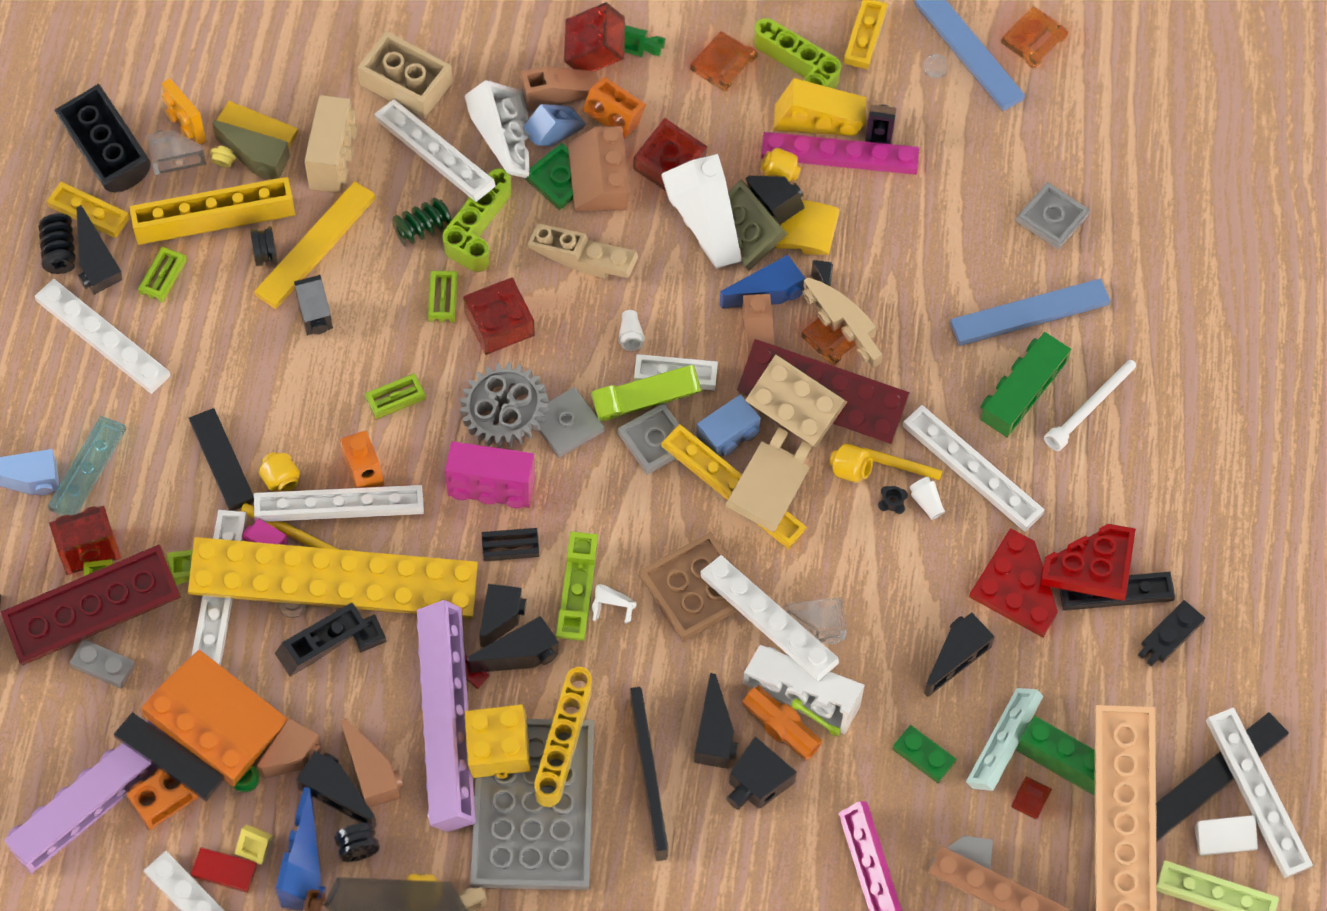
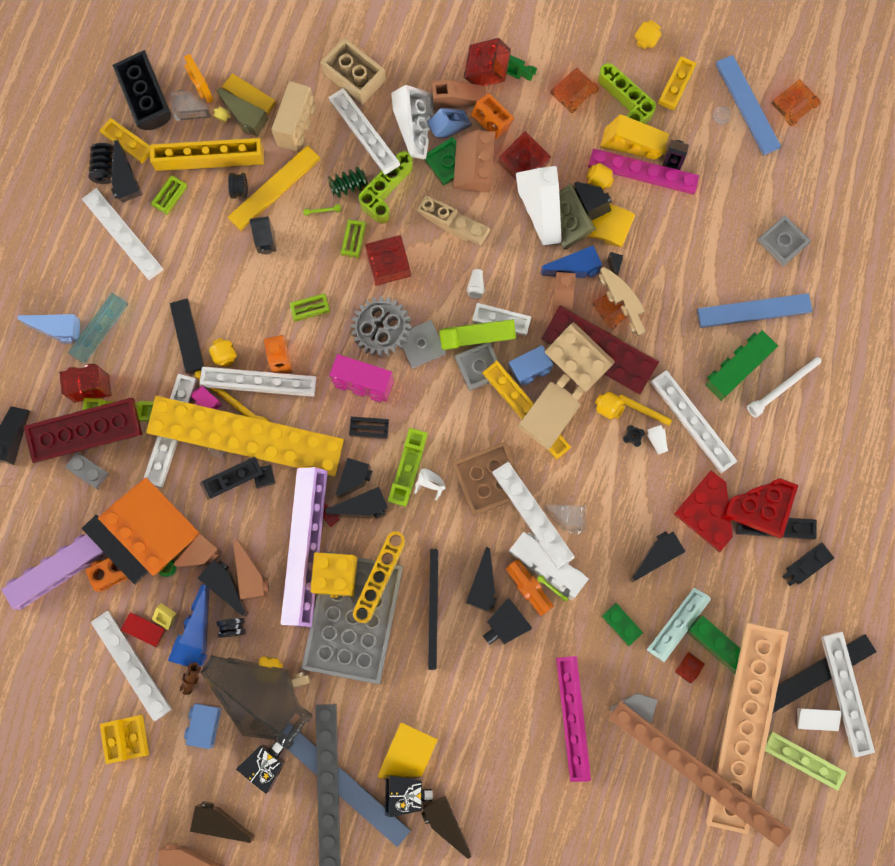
camera: 15 degrees right, 15 degrees up
none -> lime hinge [303,204,341,216]

